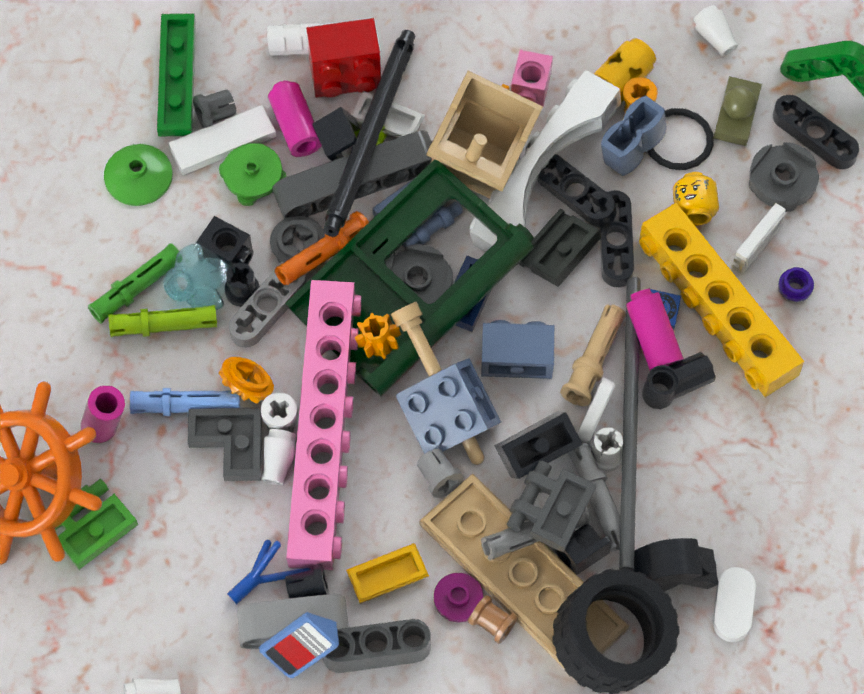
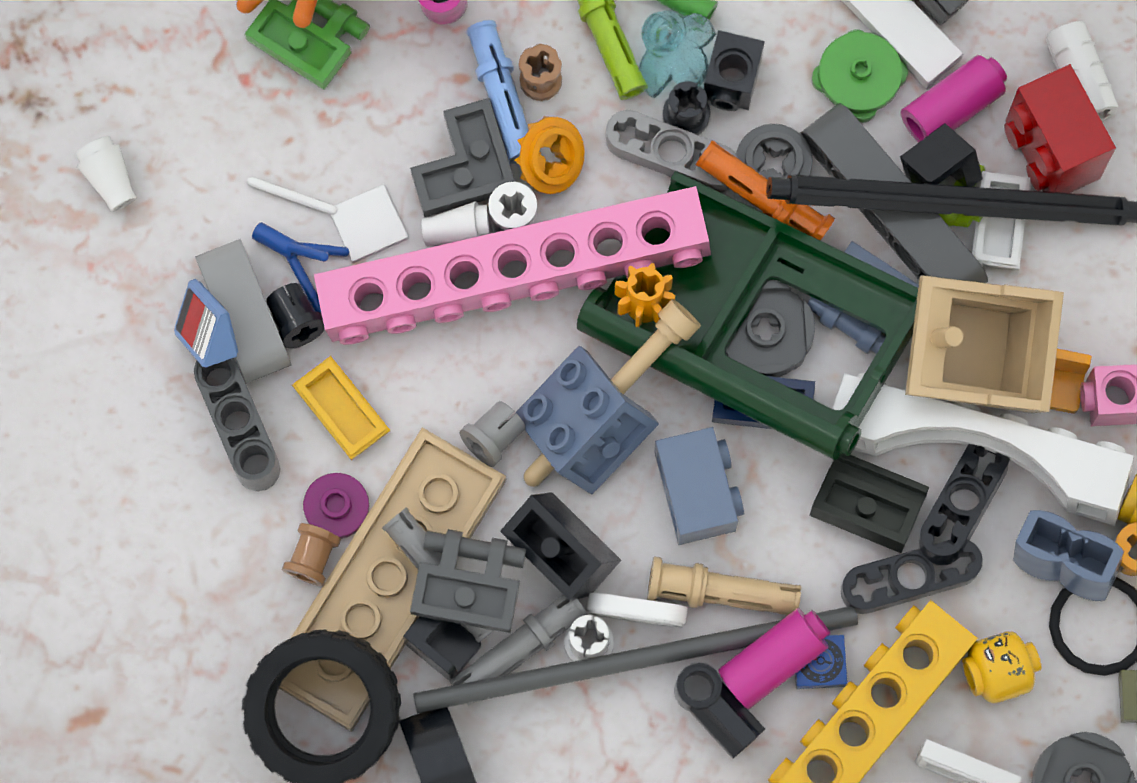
camera: 75 degrees right, 10 degrees up
none -> white piece [247,177,409,263]
none -> medium nougat bush [519,44,562,101]

